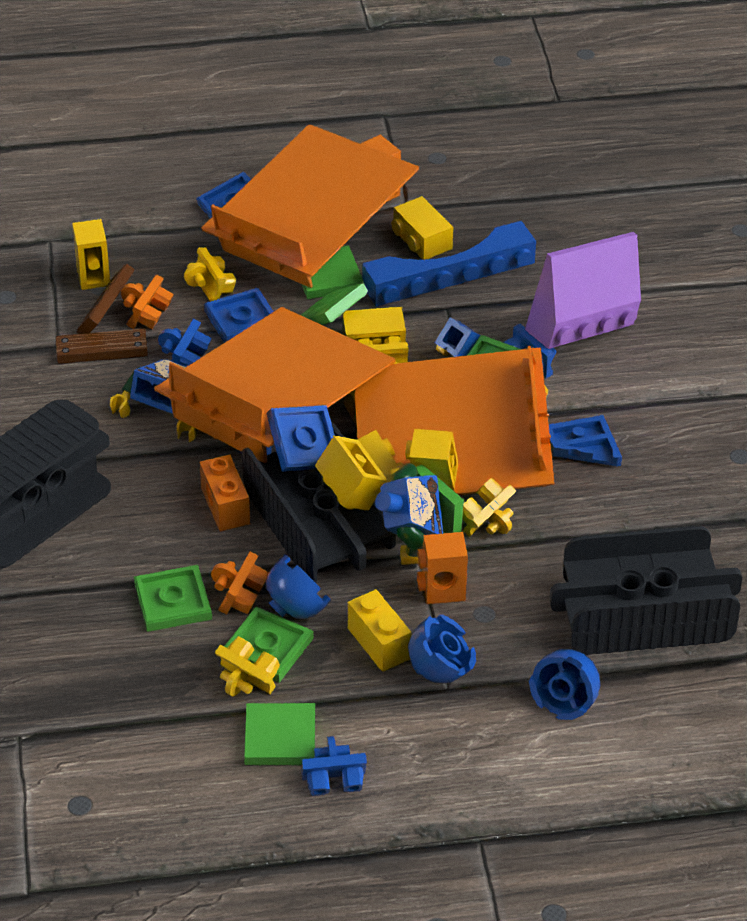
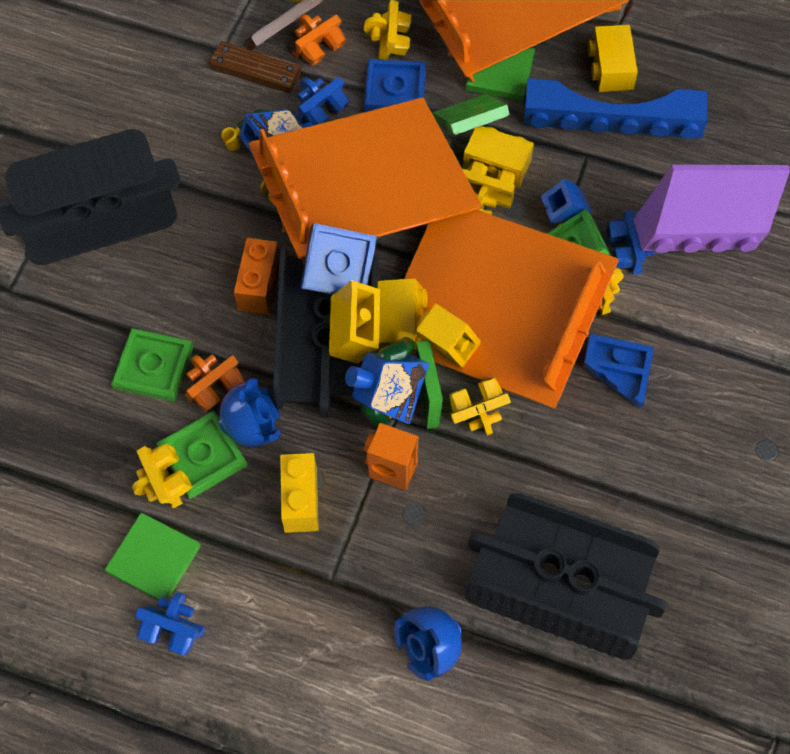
camera: 30 degrees right, 20 degrees up
blue cylinder [408,614,476,684] -> none

